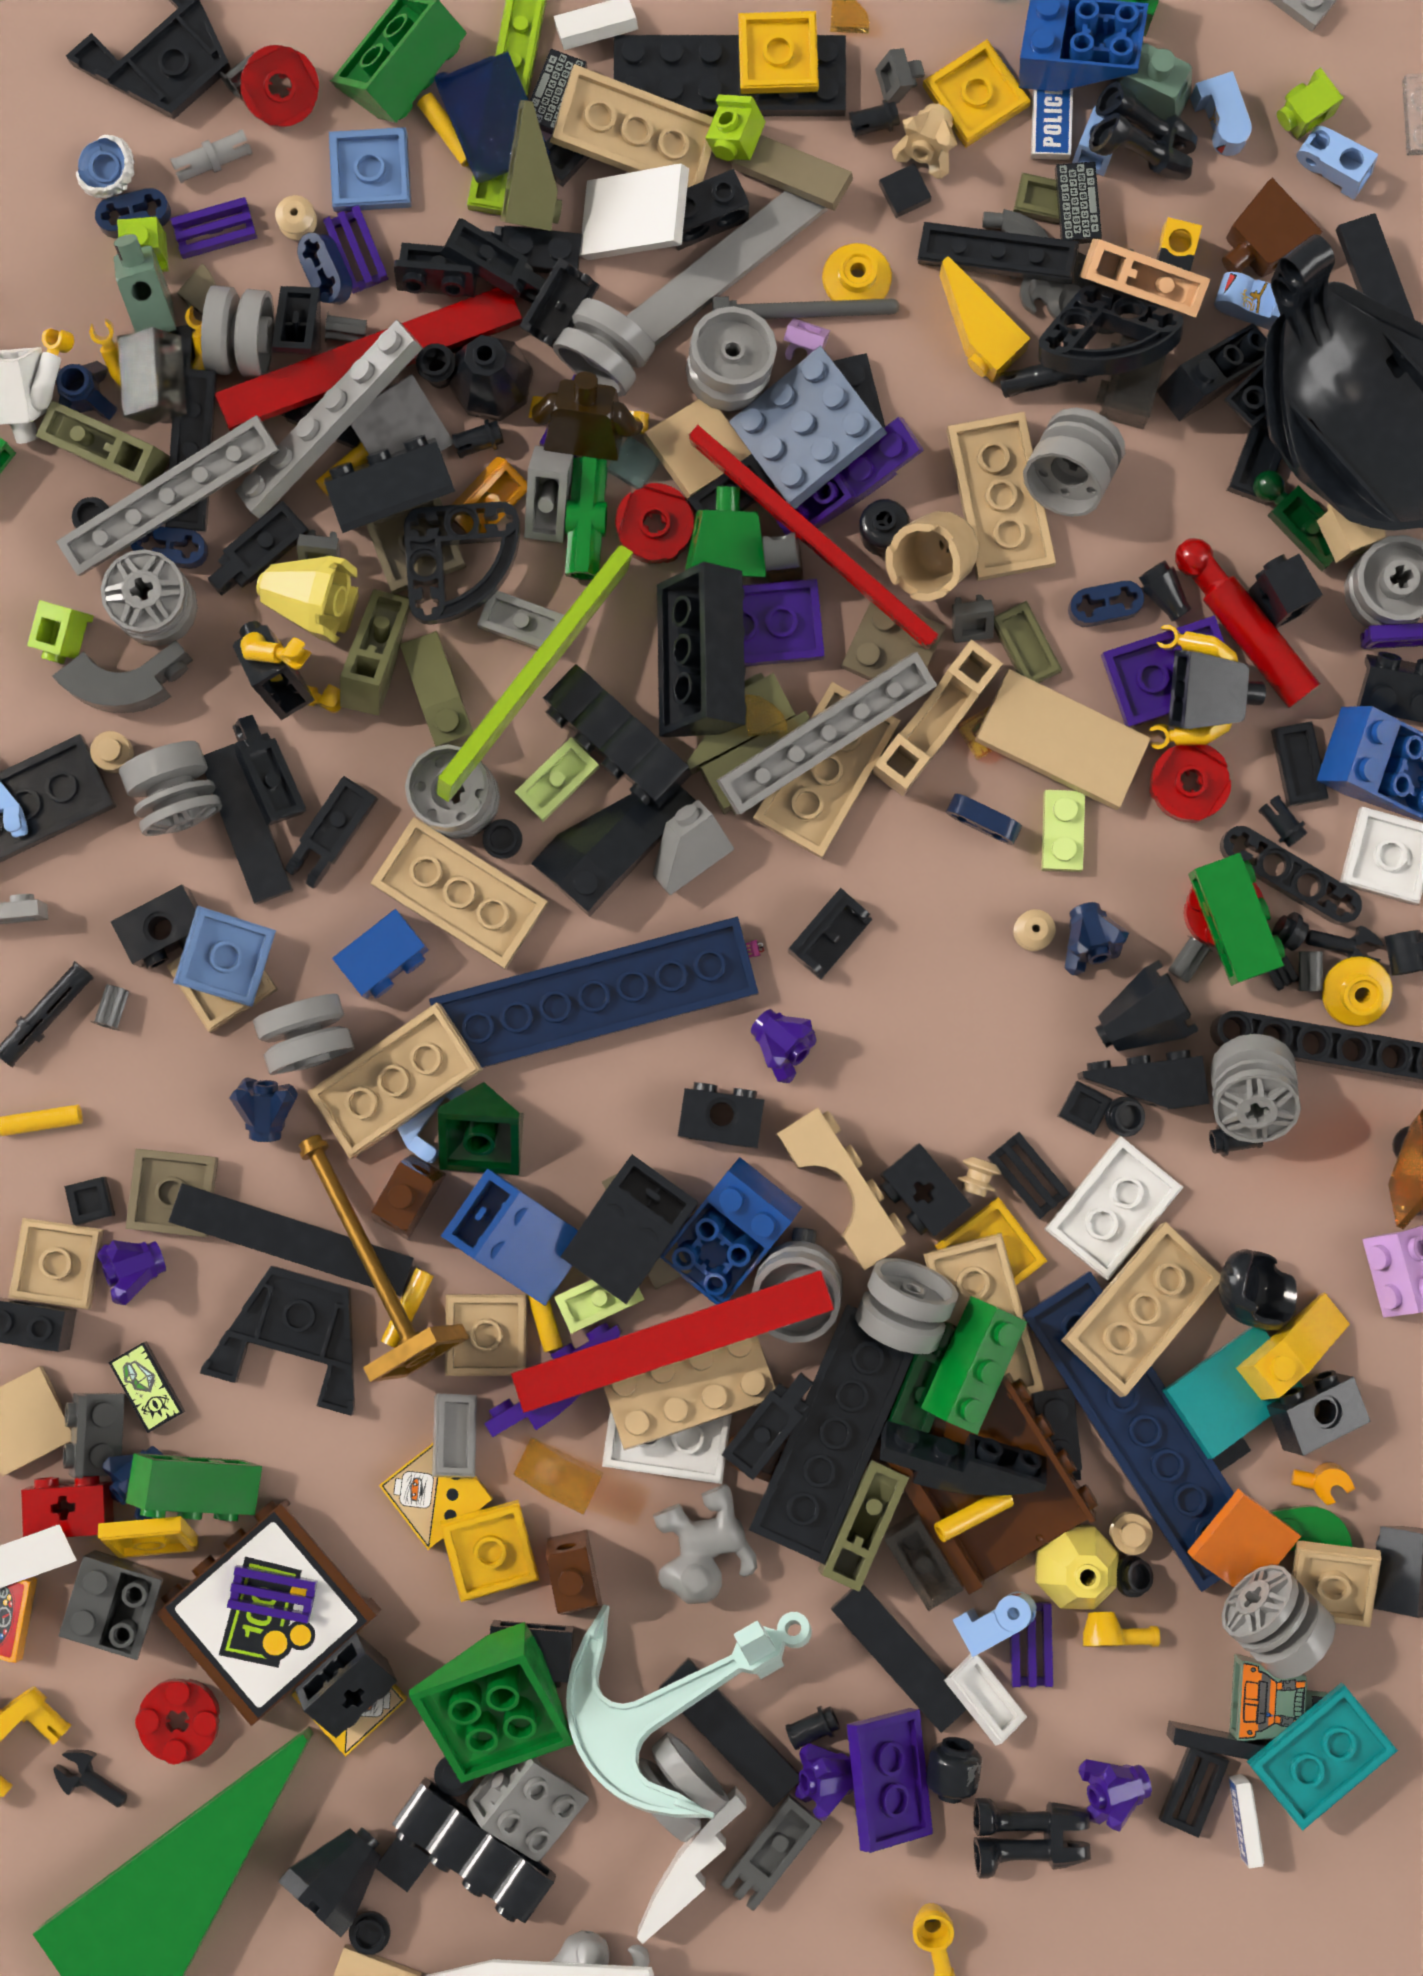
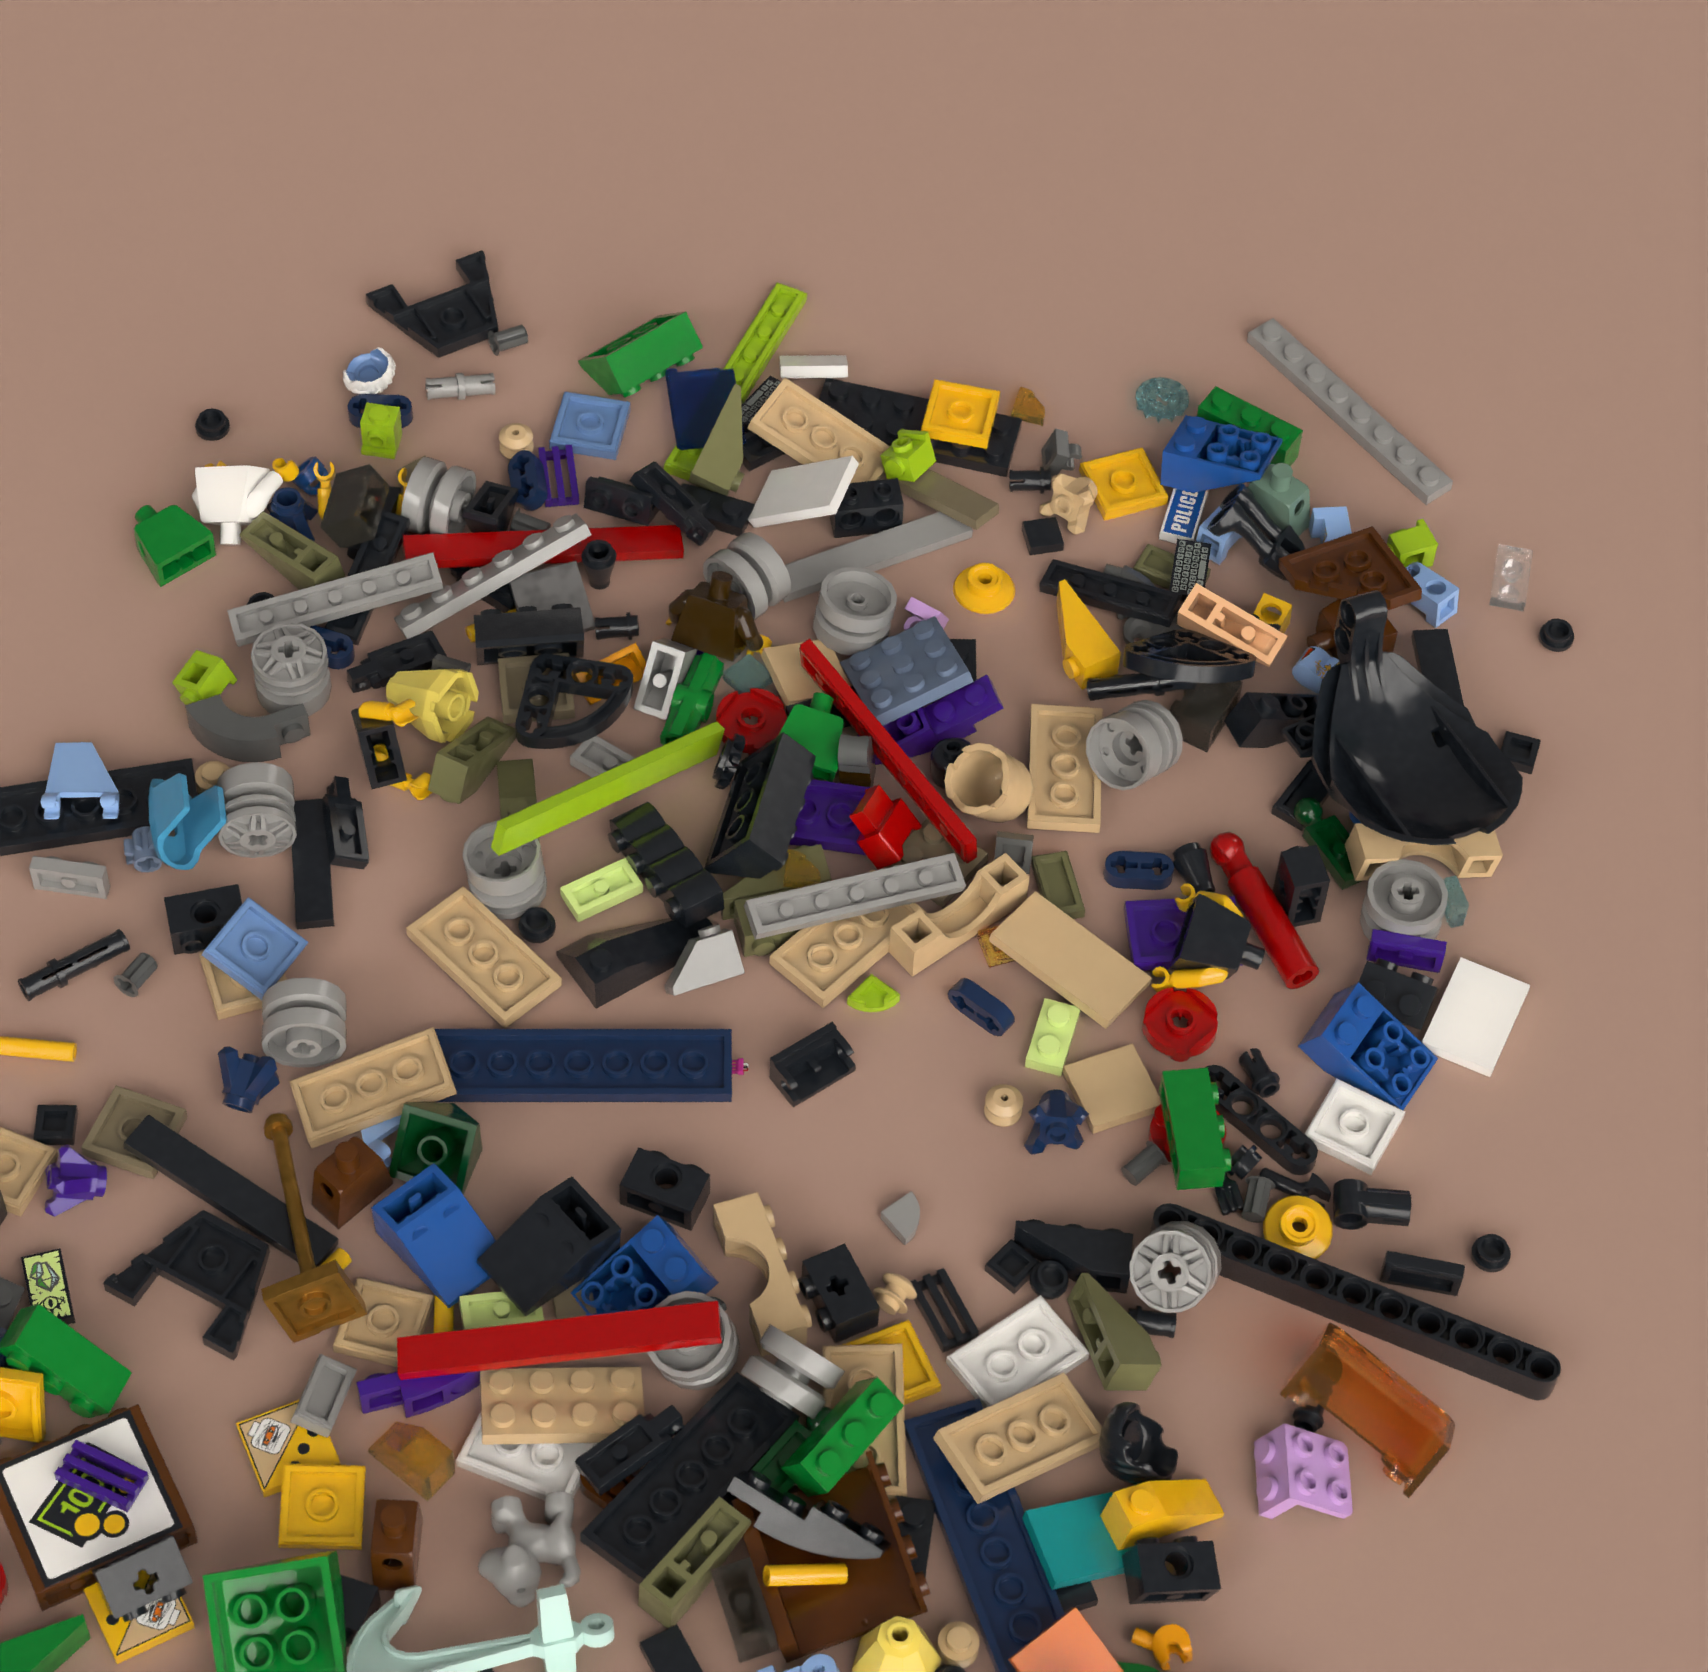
camera: 10 degrees right, 30 degrees down
sand green torso [113,234,176,341] -> none
dark purple tile [170,197,258,259] -> none
red plate [240,45,319,127] -> none
black hinge [285,776,378,888] -> none
blue brick [332,909,429,999] -> none
yellow piece [417,93,477,167] -> none
black cone [449,335,533,421] -> none
black hinge [519,258,600,349] -> none
dark grey piece [712,296,900,319] -> none
dark purple rock [751,1009,817,1083] -> none
black cone [1095,959,1199,1052] -> none
black tile [1271,721,1329,807] -> none
none -> sand blue gear [123,826,162,873]
none -> dark azure piece [148,773,227,870]
none -> blue tile [292,457,328,495]
none -> black gear [712,733,746,790]
none -> lime tile [847,974,900,1012]
none -> red piece [849,784,922,870]
none -> light grey tile [881,1191,920,1245]
none -> tan tile [1062,1043,1161,1134]
none -> olive slope [1067,1273,1162,1391]
none -> reddish brown plate [1279,526,1422,610]

